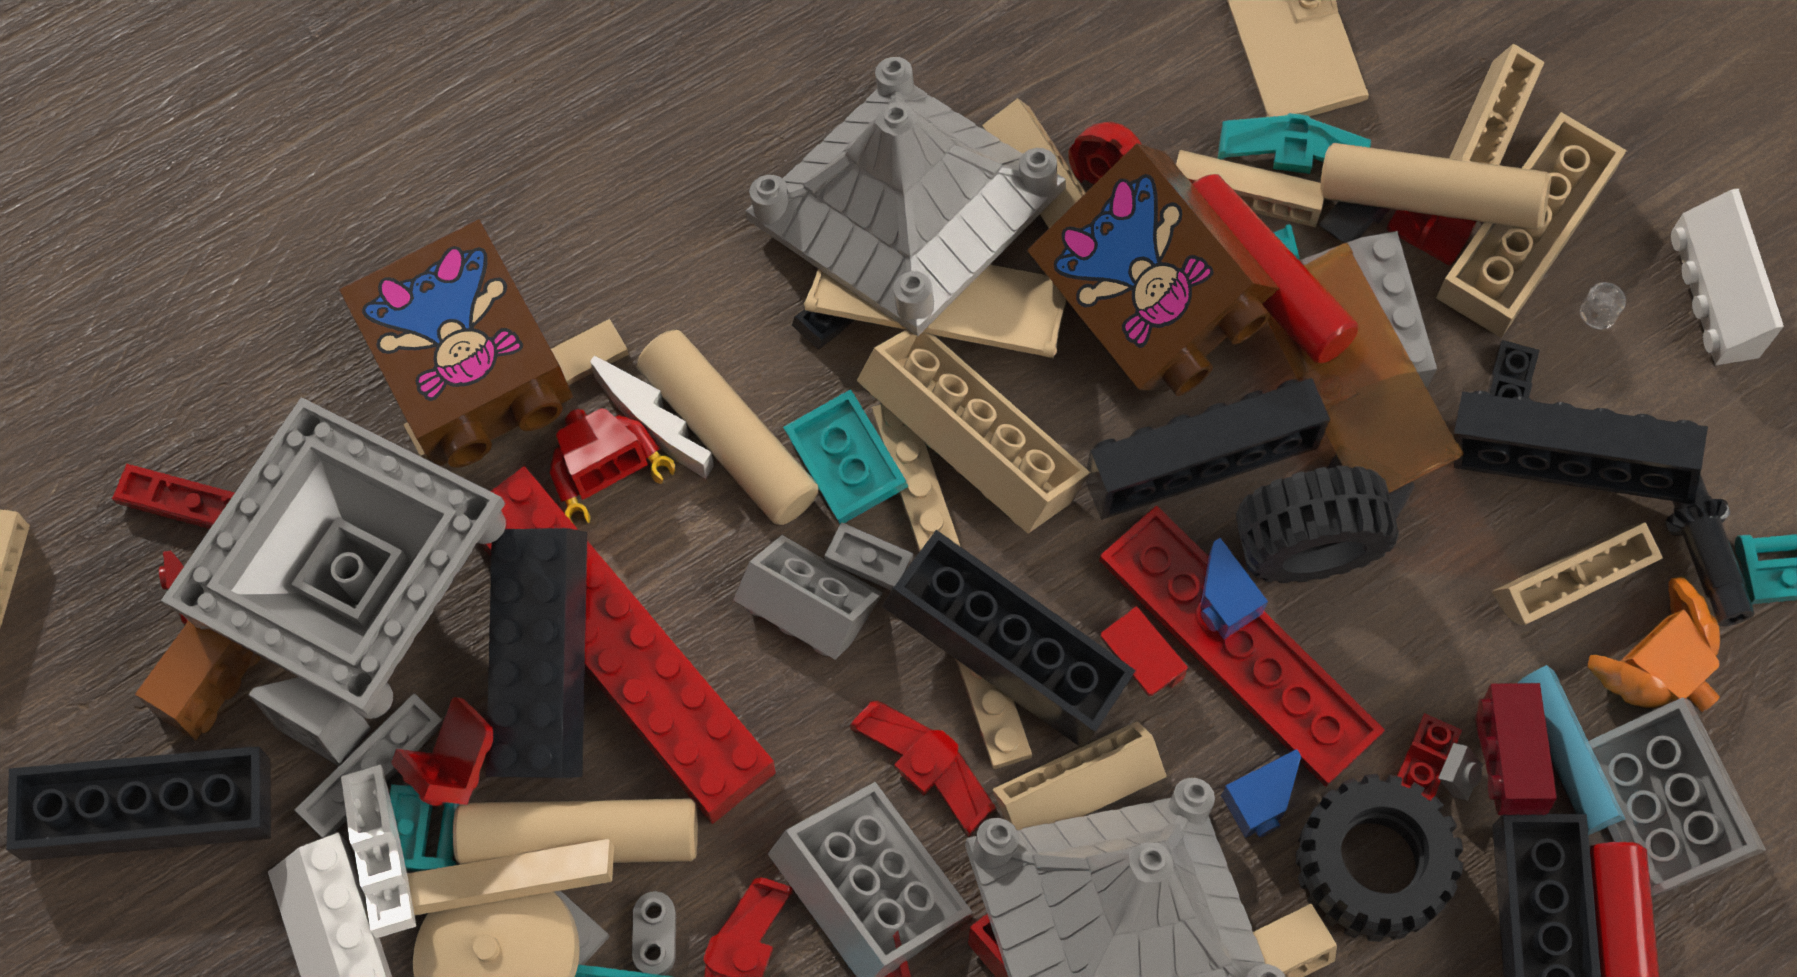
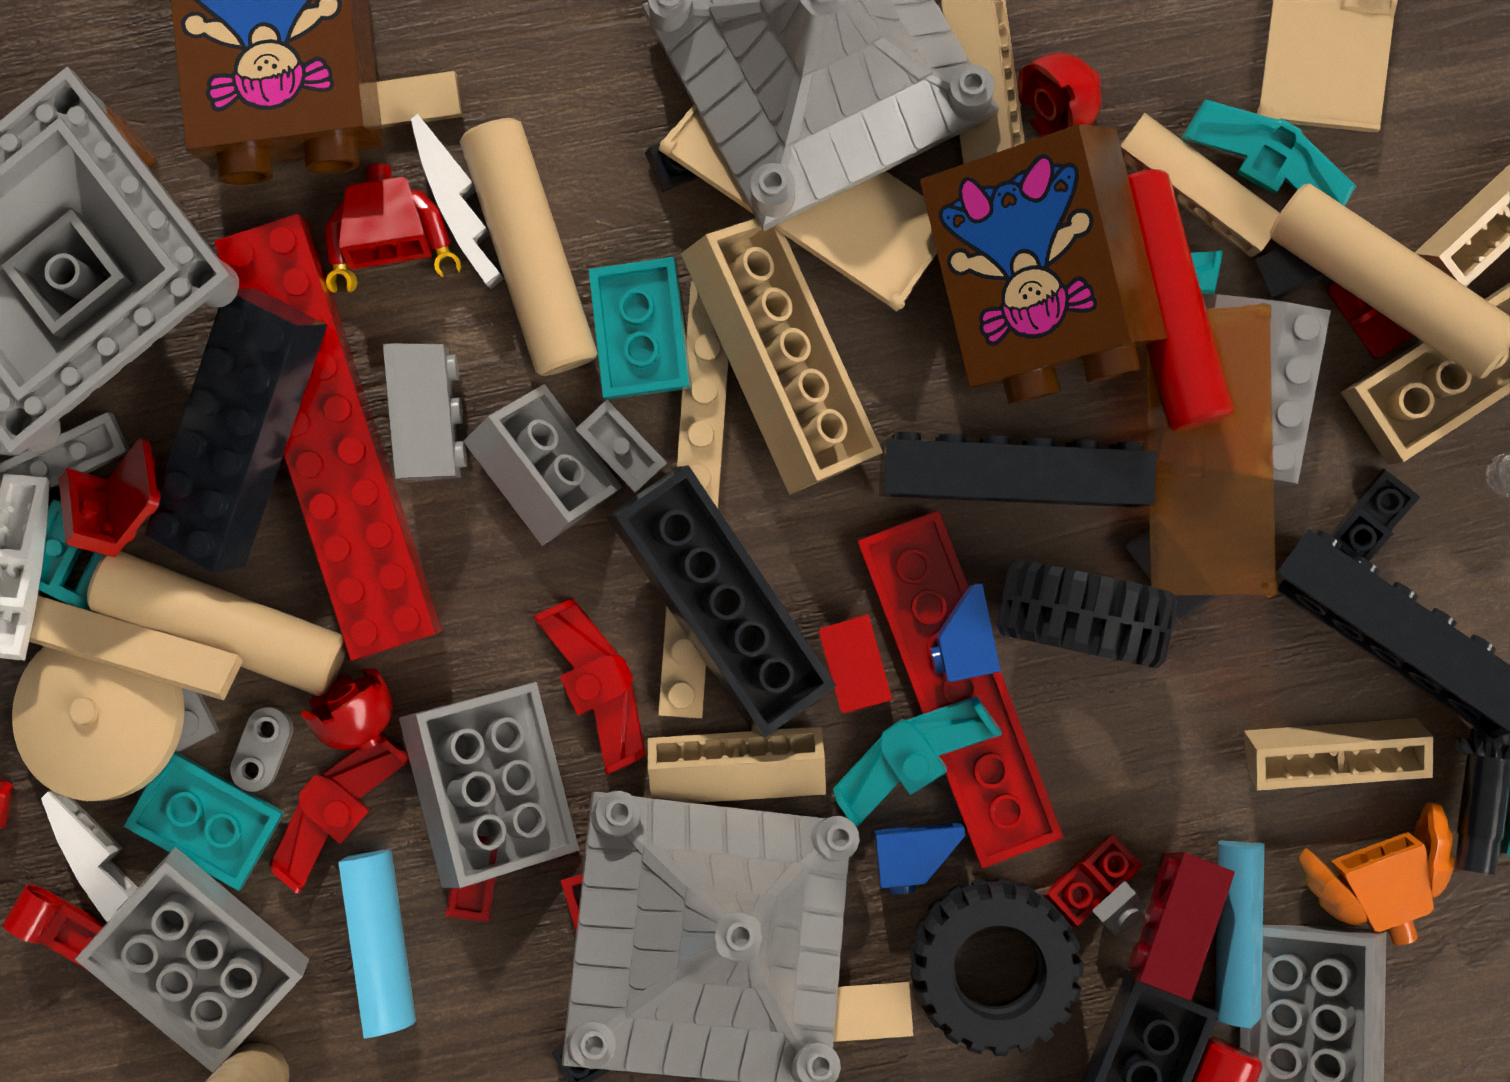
camera: 20 degrees right, 20 degrees up
none -> red cylinder [301,668,393,751]
none -> light grey slope [383,343,467,482]
none -> teal plate [833,696,1002,828]

